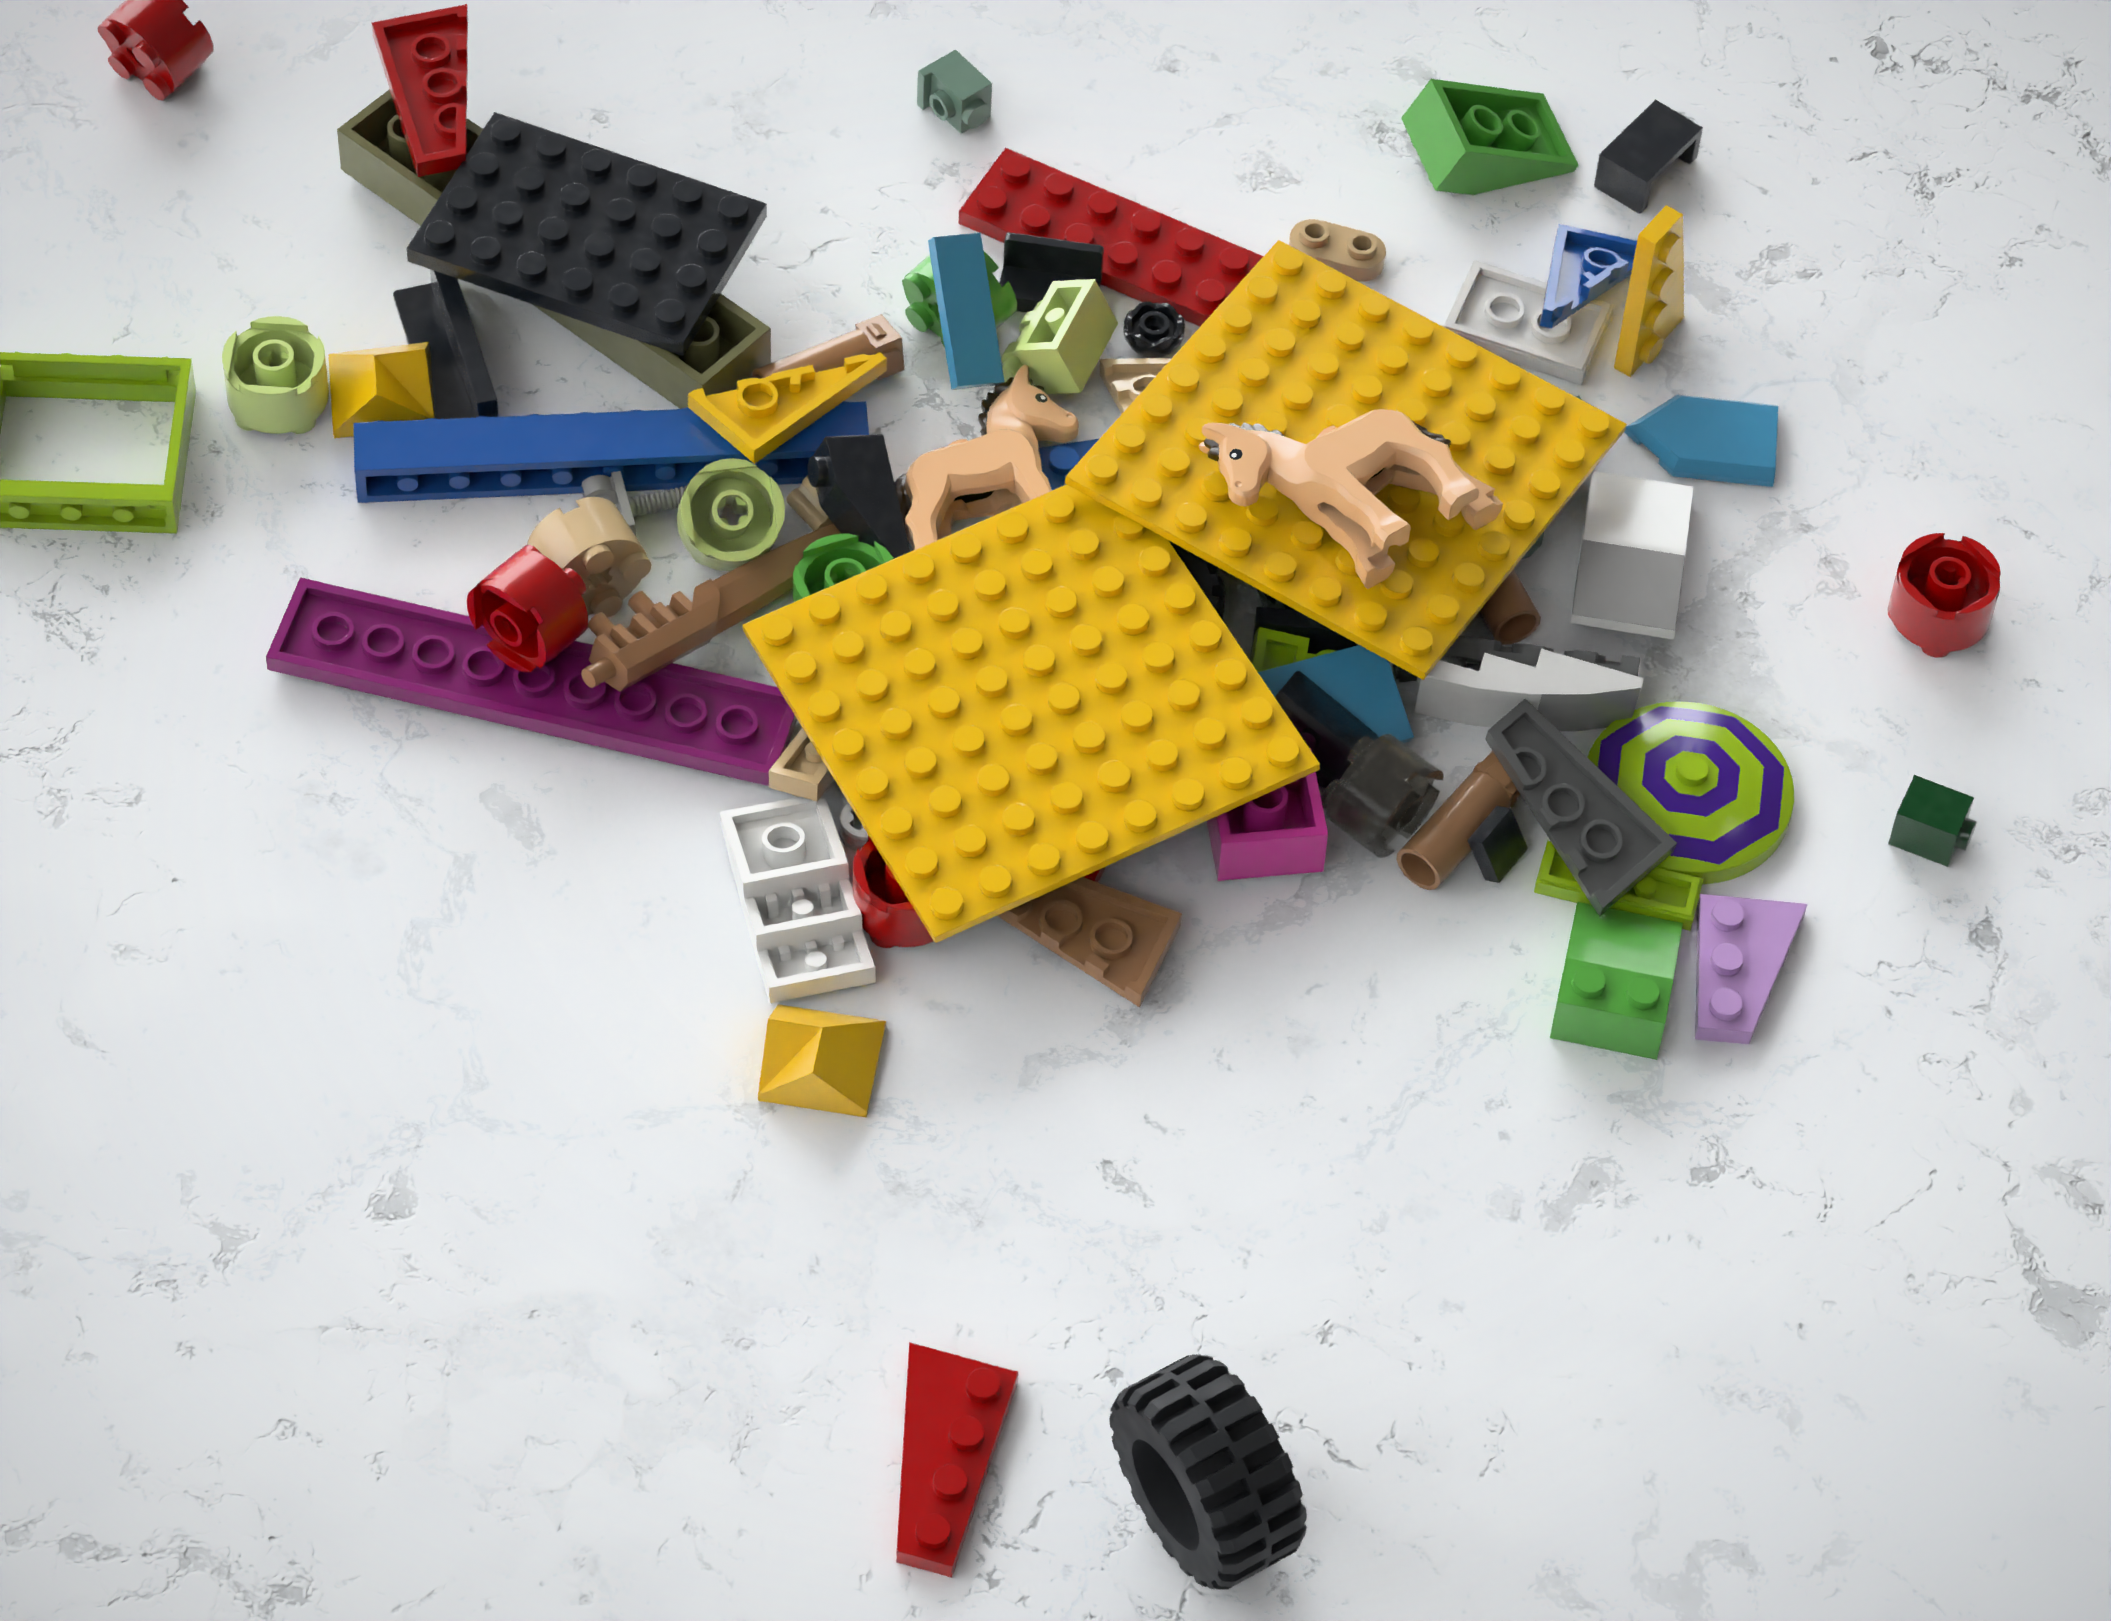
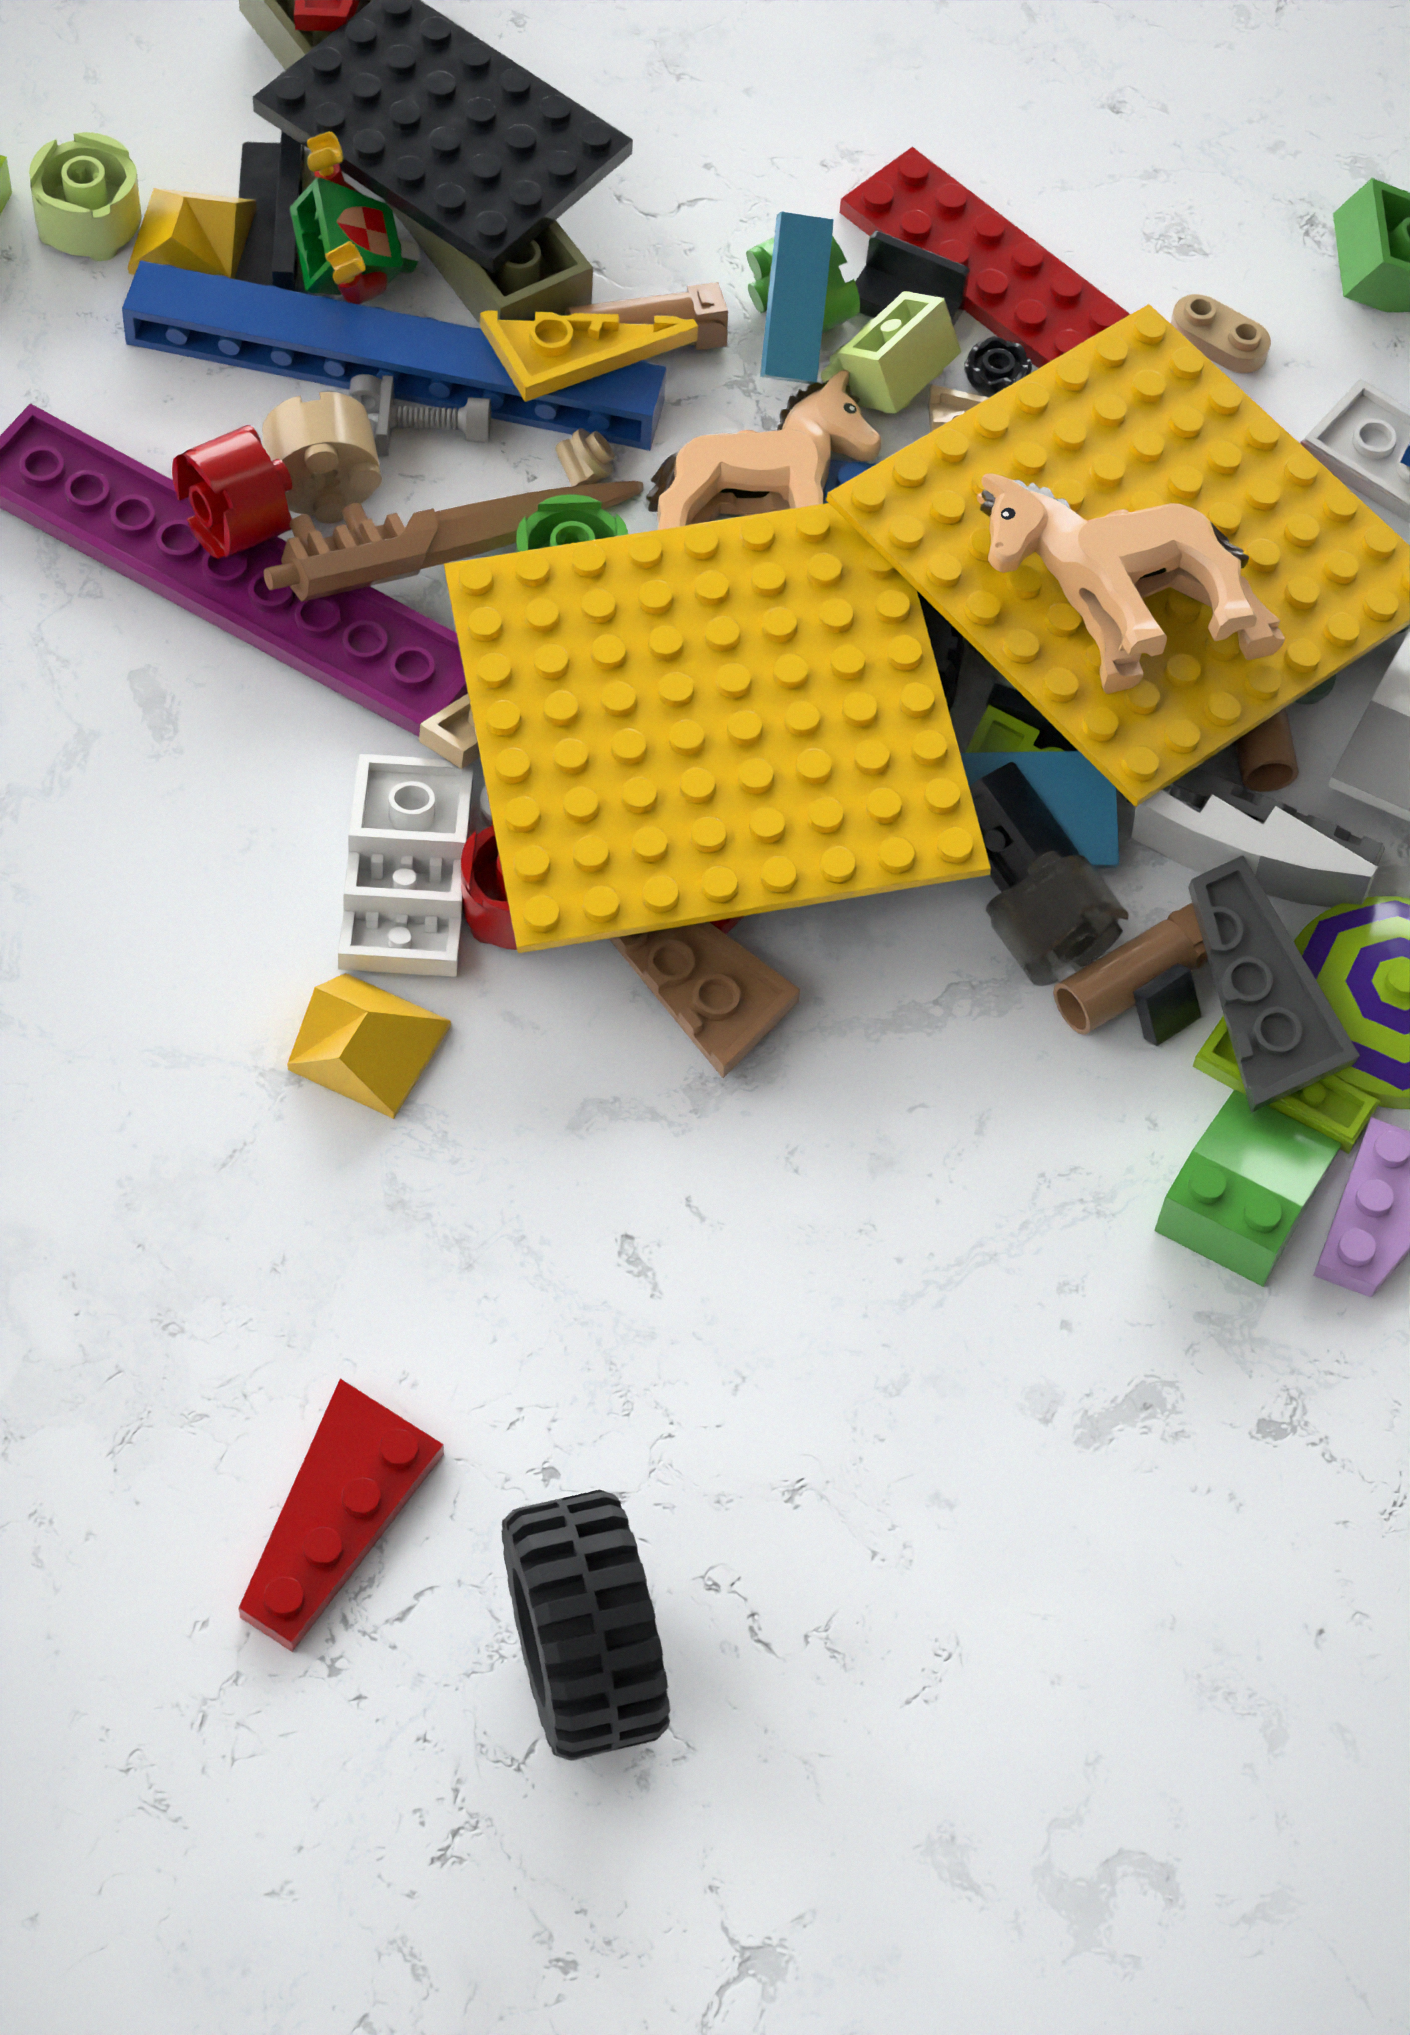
camera: 15 degrees right, 5 degrees up
yellowish green brick [677,458,785,571] -> none
black slope [807,434,910,559] -> none
sand green brick [917,49,992,134] -> none
dark pink brick [1207,748,1328,881] -> none
none -> torso [290,132,420,305]

